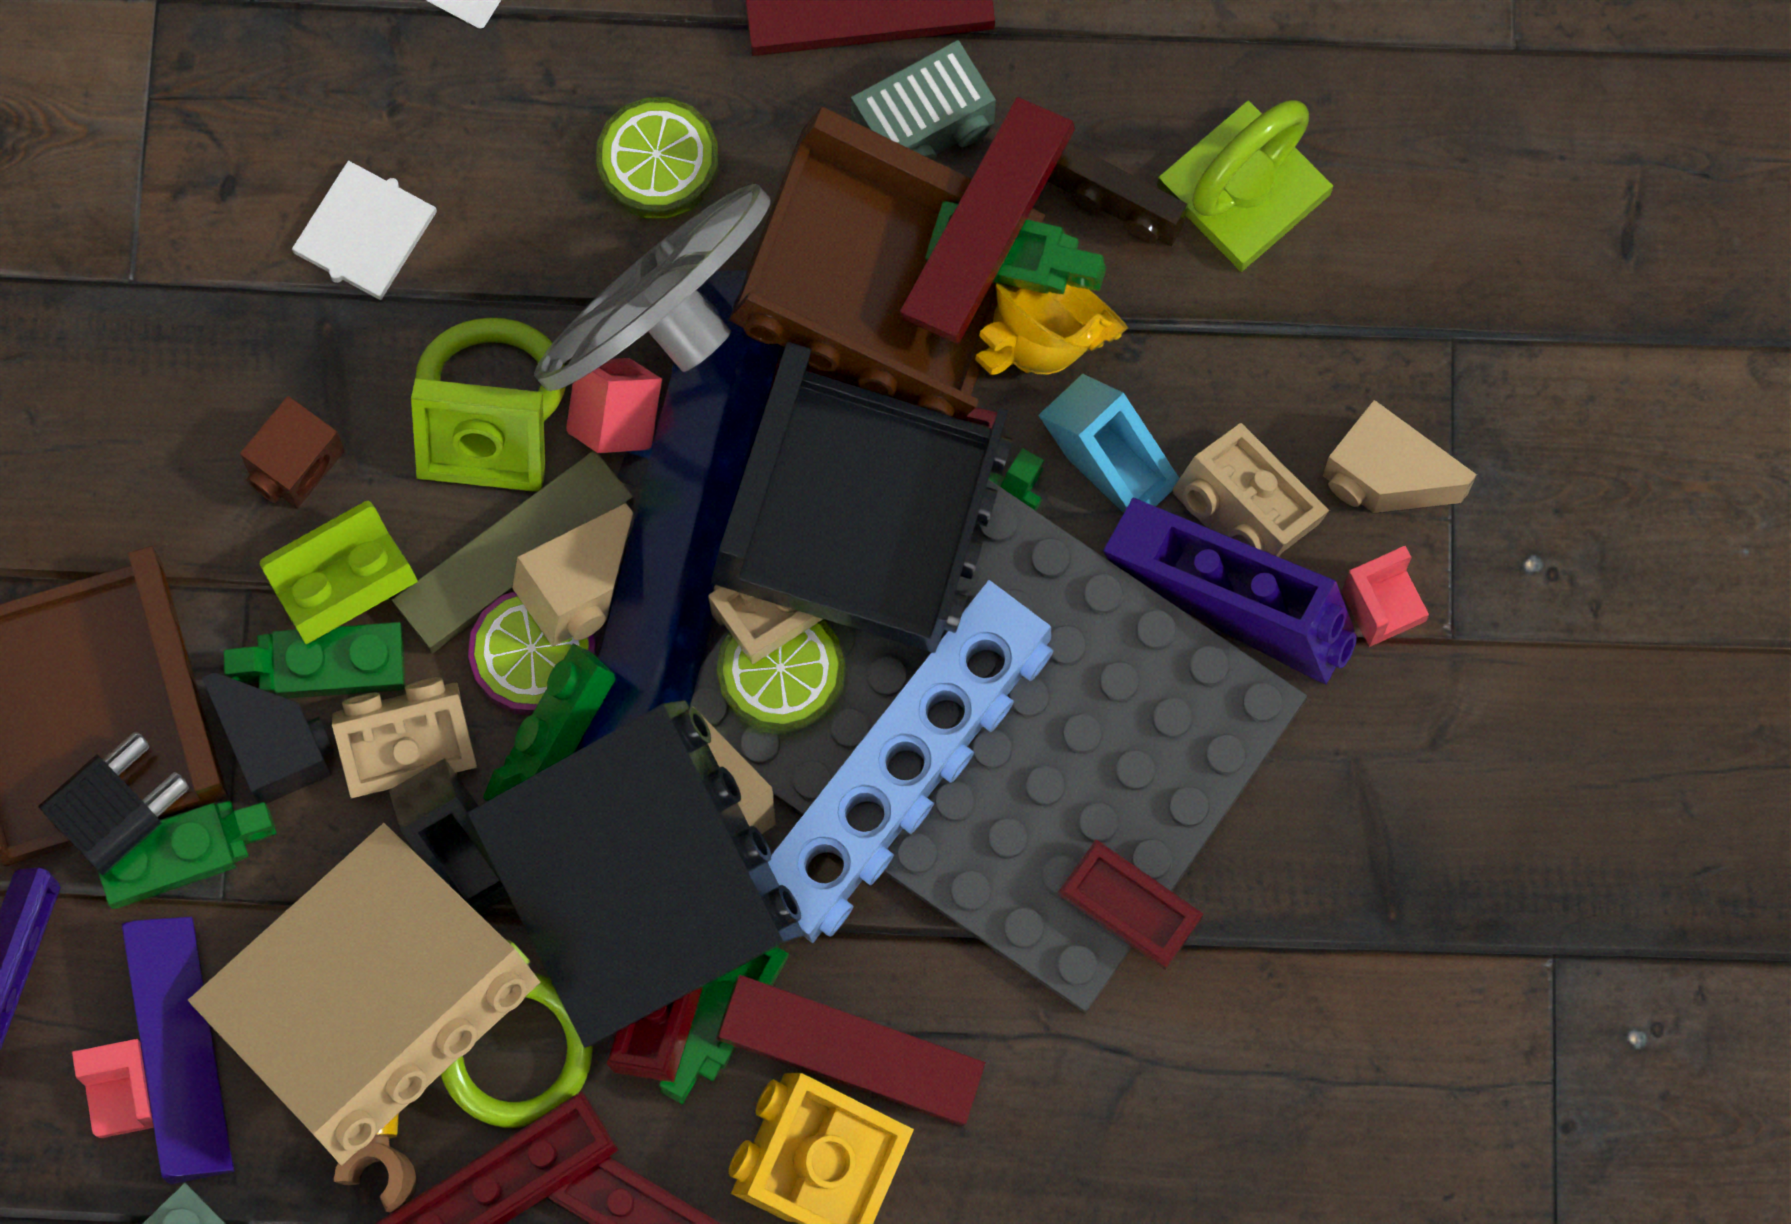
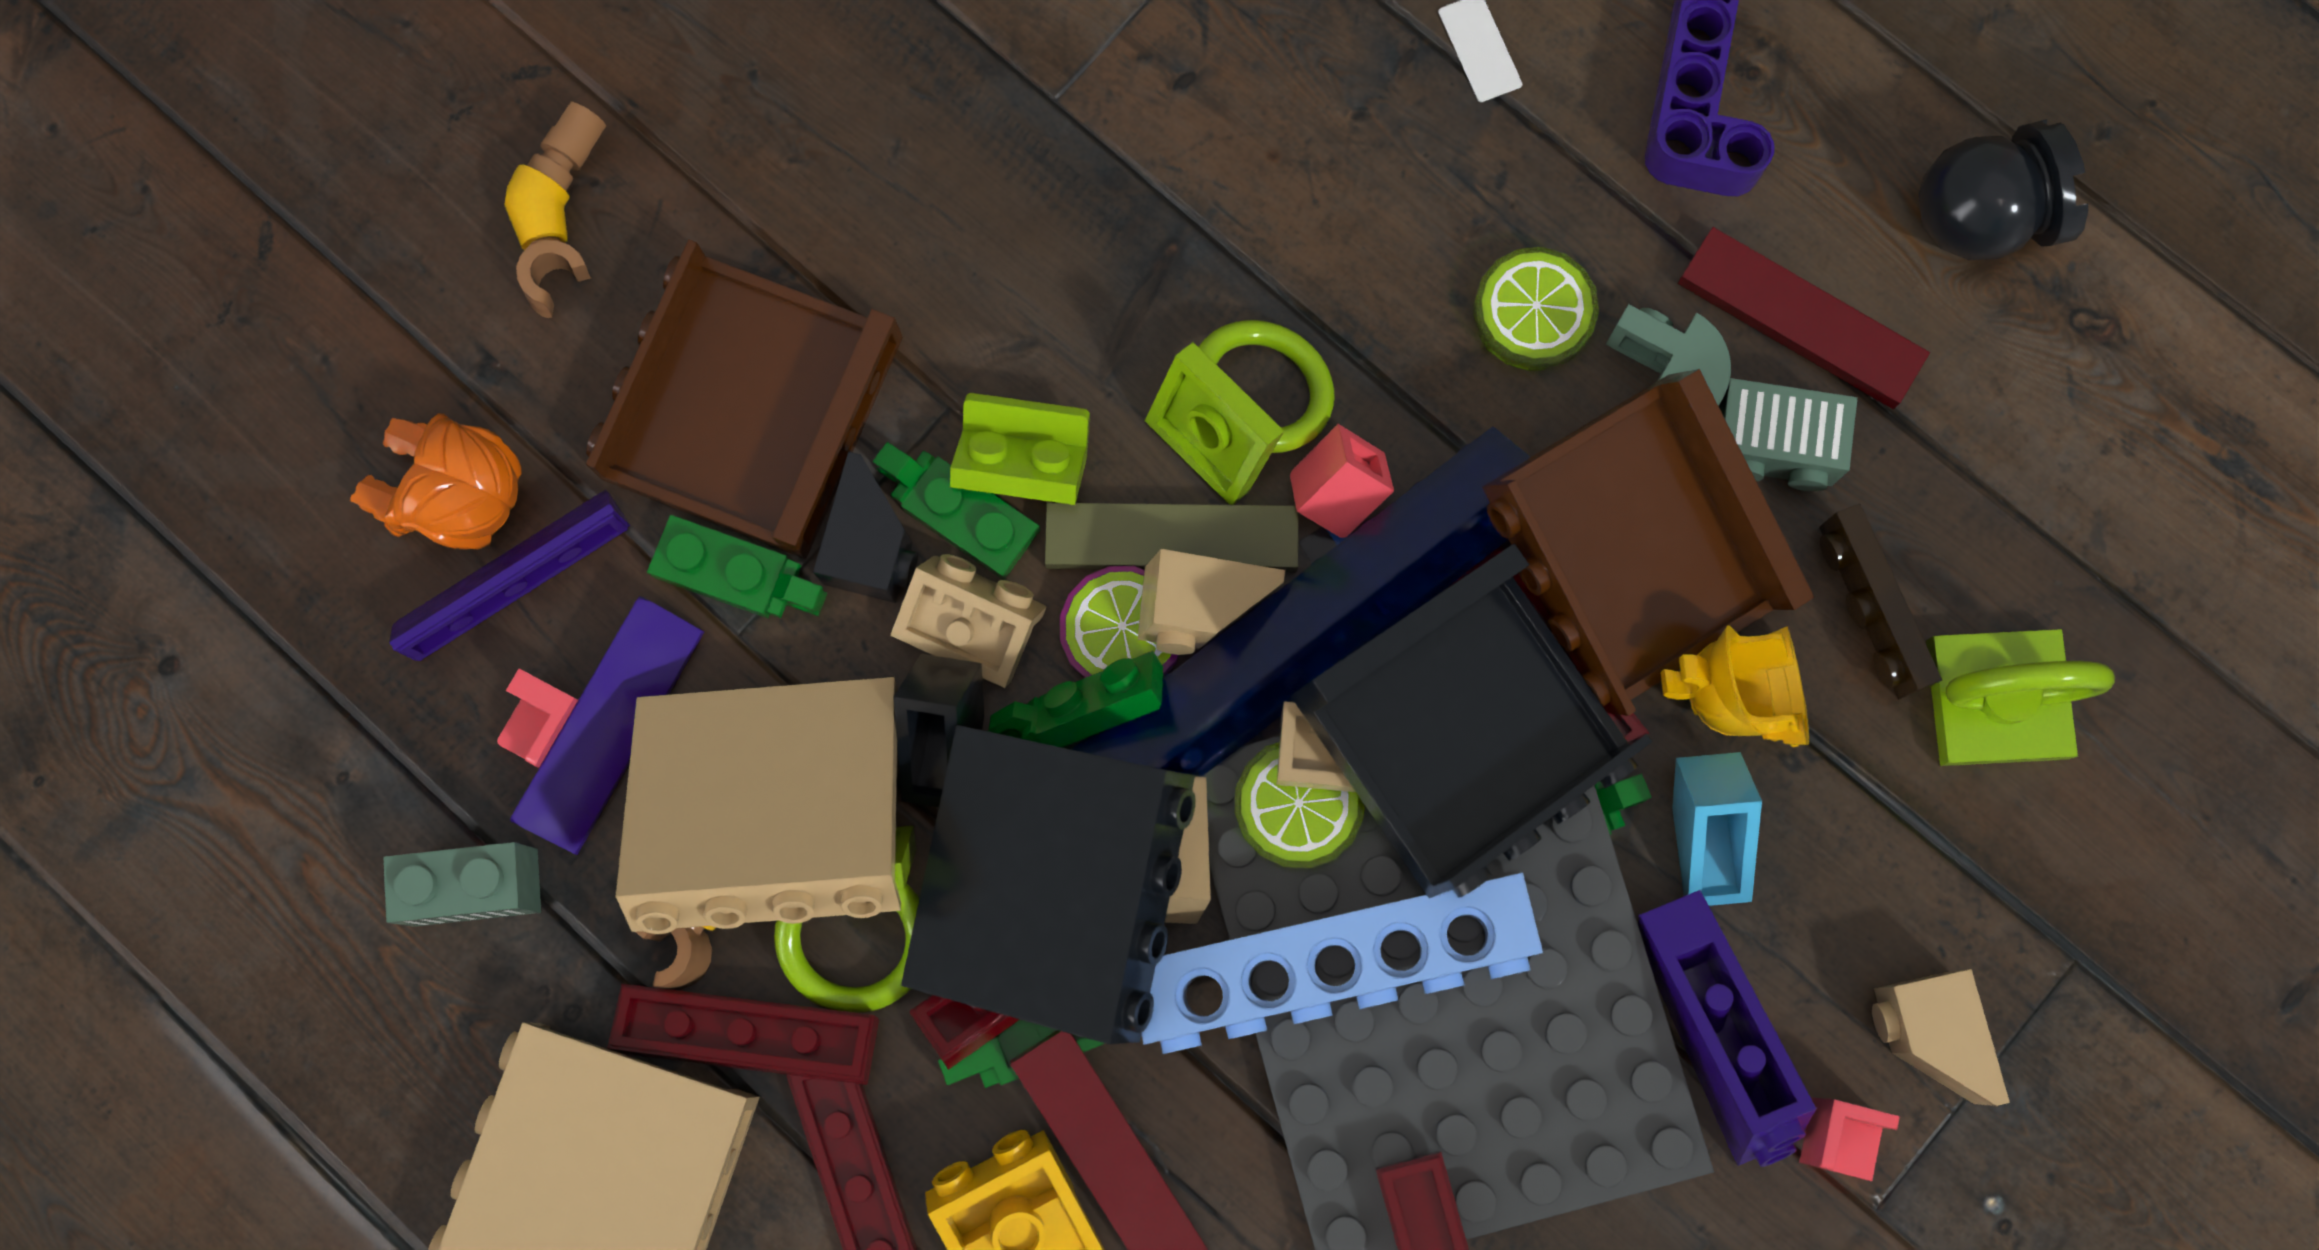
camera: 45 degrees right, 5 degrees up
black piece [38,732,189,876] -> none
copper brick [240,396,345,509] -> none
white piece [292,160,437,300] -> none
light grey wheel [534,184,771,391] -> none
dark red tile [900,97,1075,344] -> none
green hinge [925,201,1107,294] -> none
tan bracket [1173,423,1330,557] -> none
none -> sand green brick [1606,304,1731,406]

